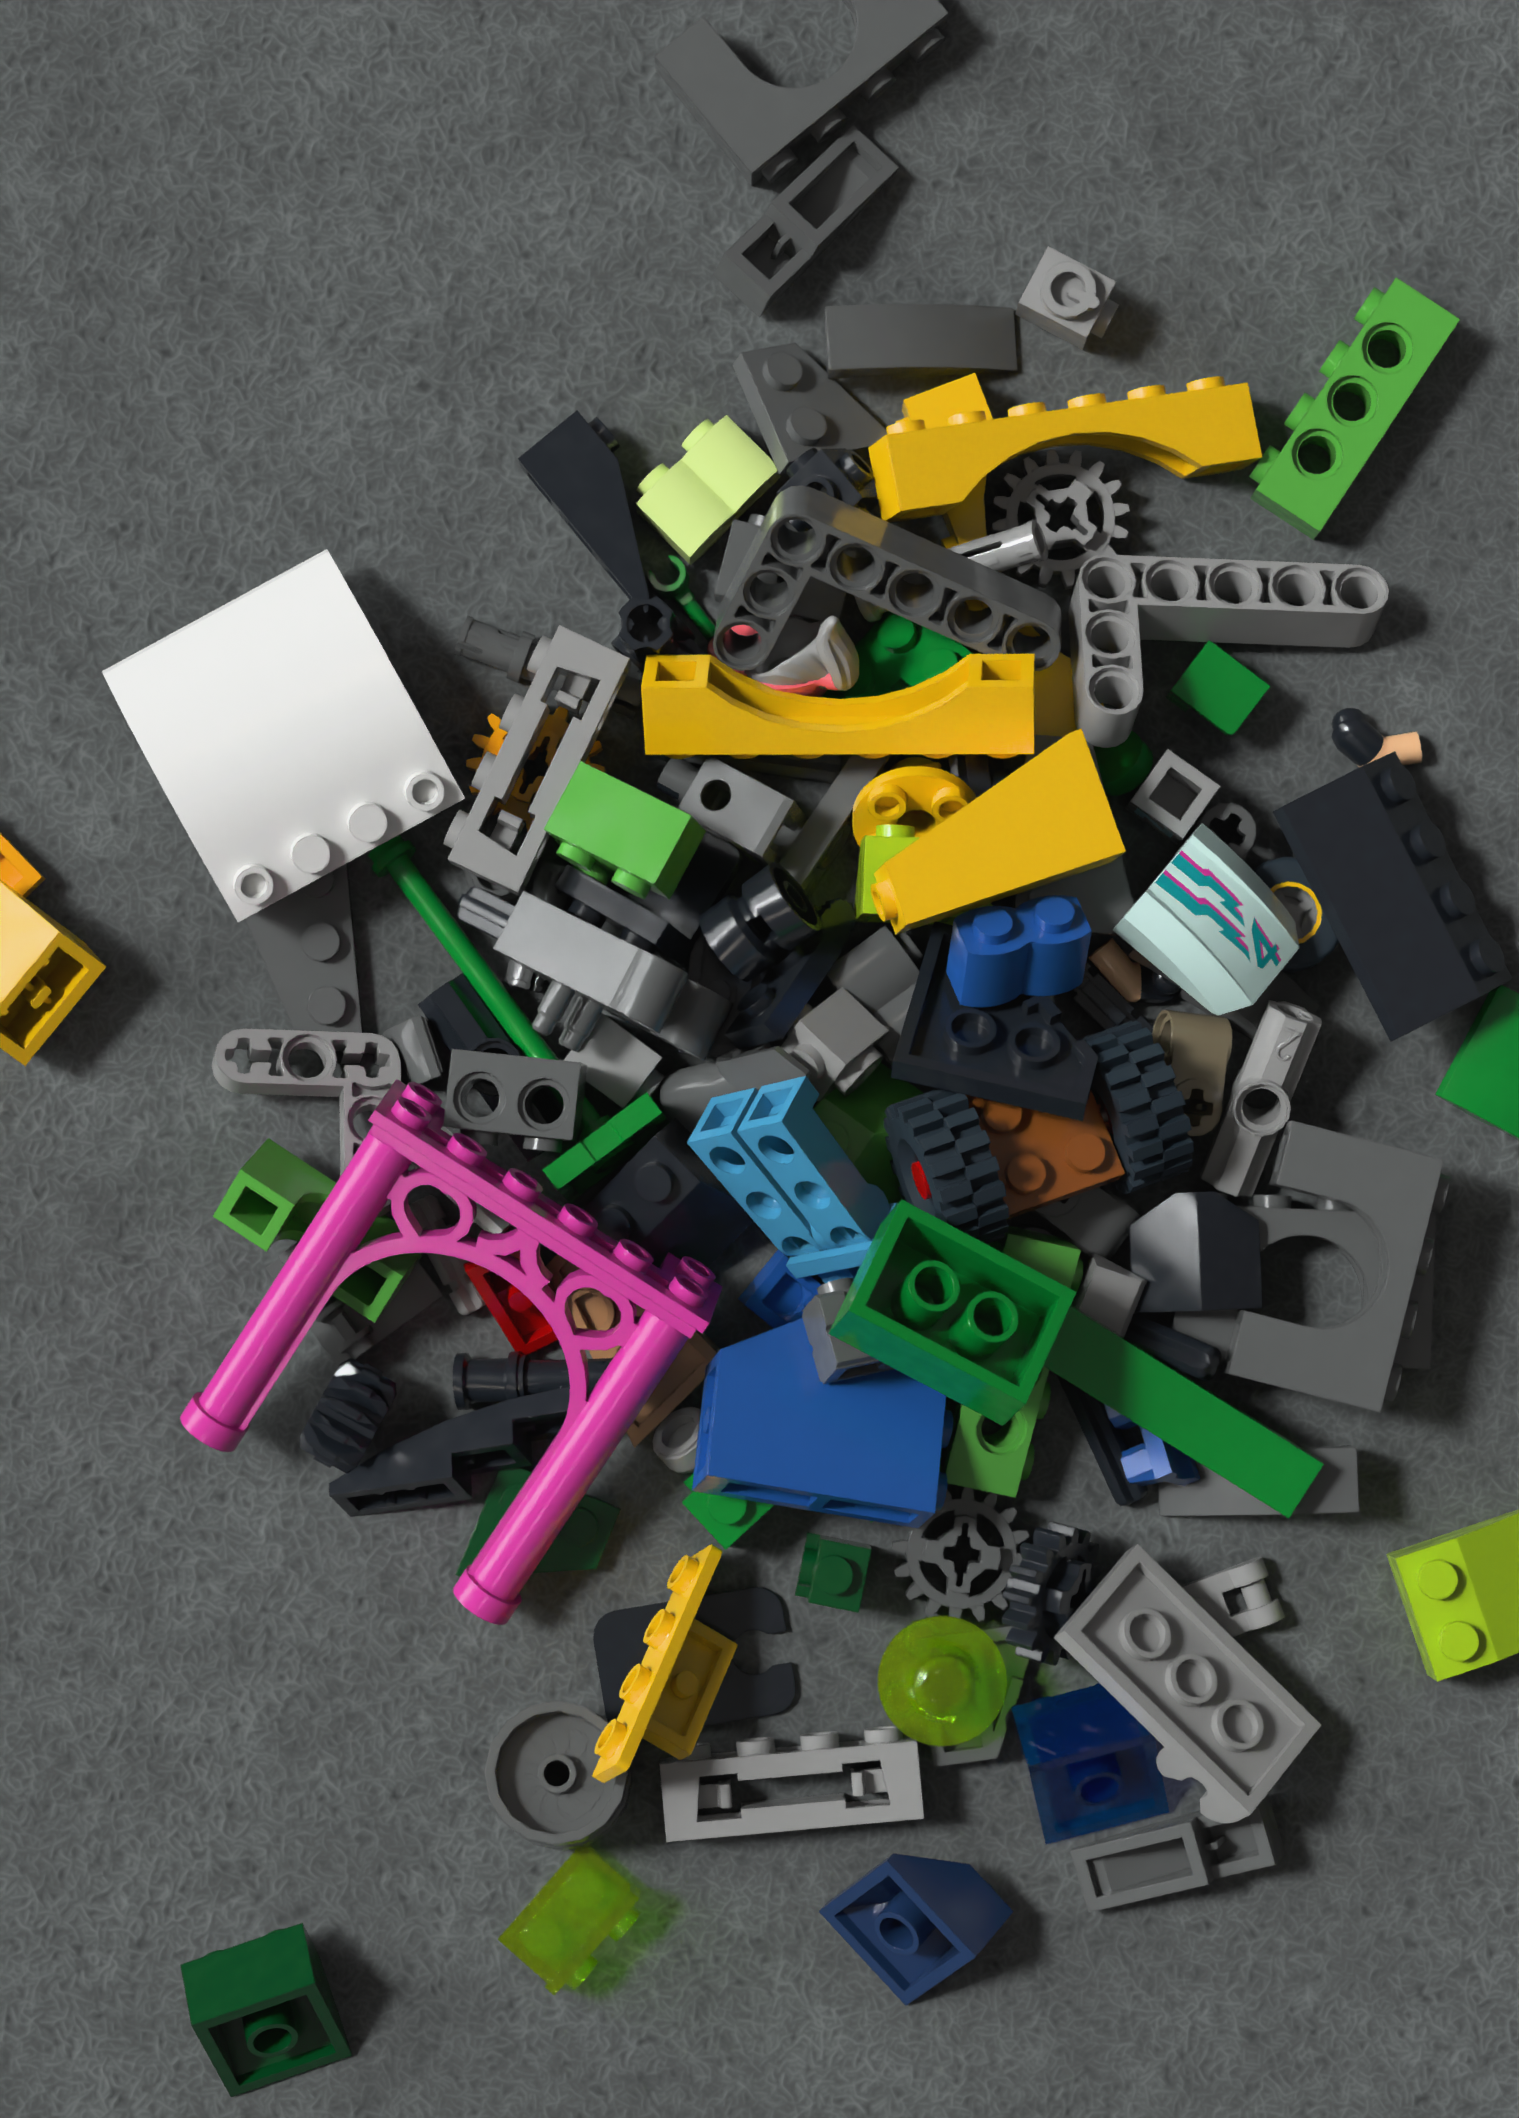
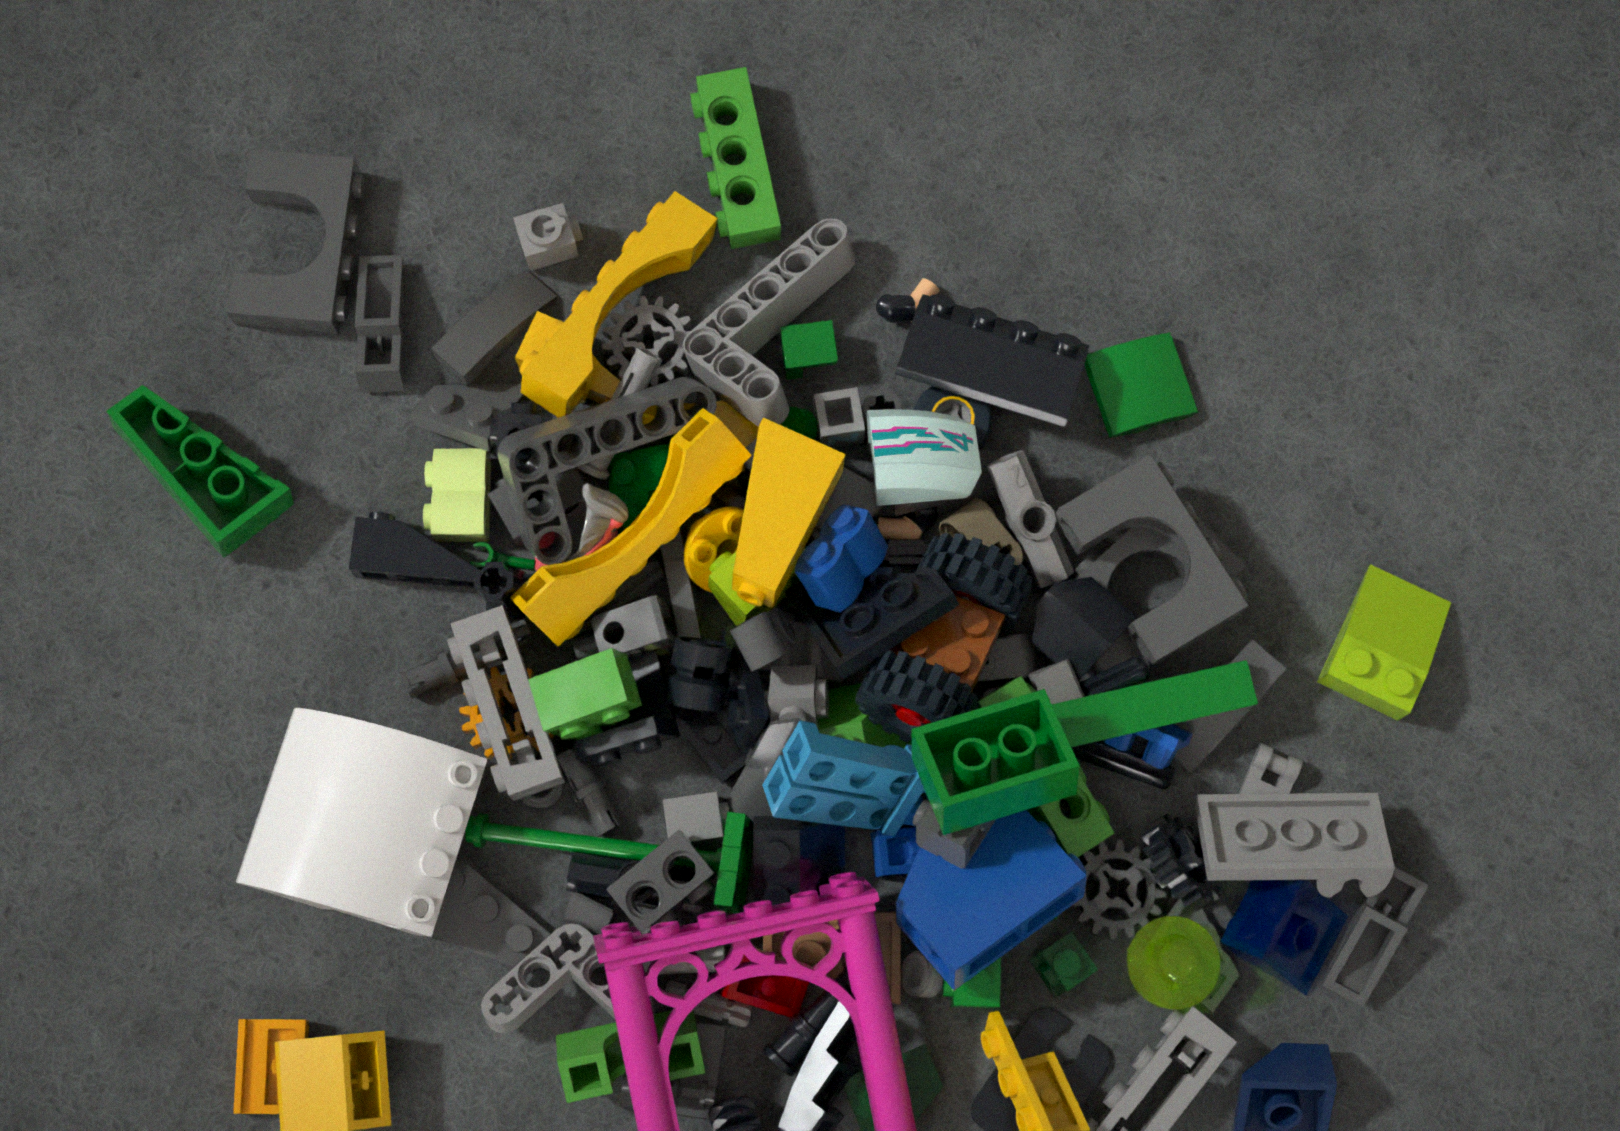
camera: 50 degrees left, 10 degrees down
piece [457,887,734,1061] -> none
none -> green wedge [106,385,294,558]
none -> dark grey piece [730,606,796,671]

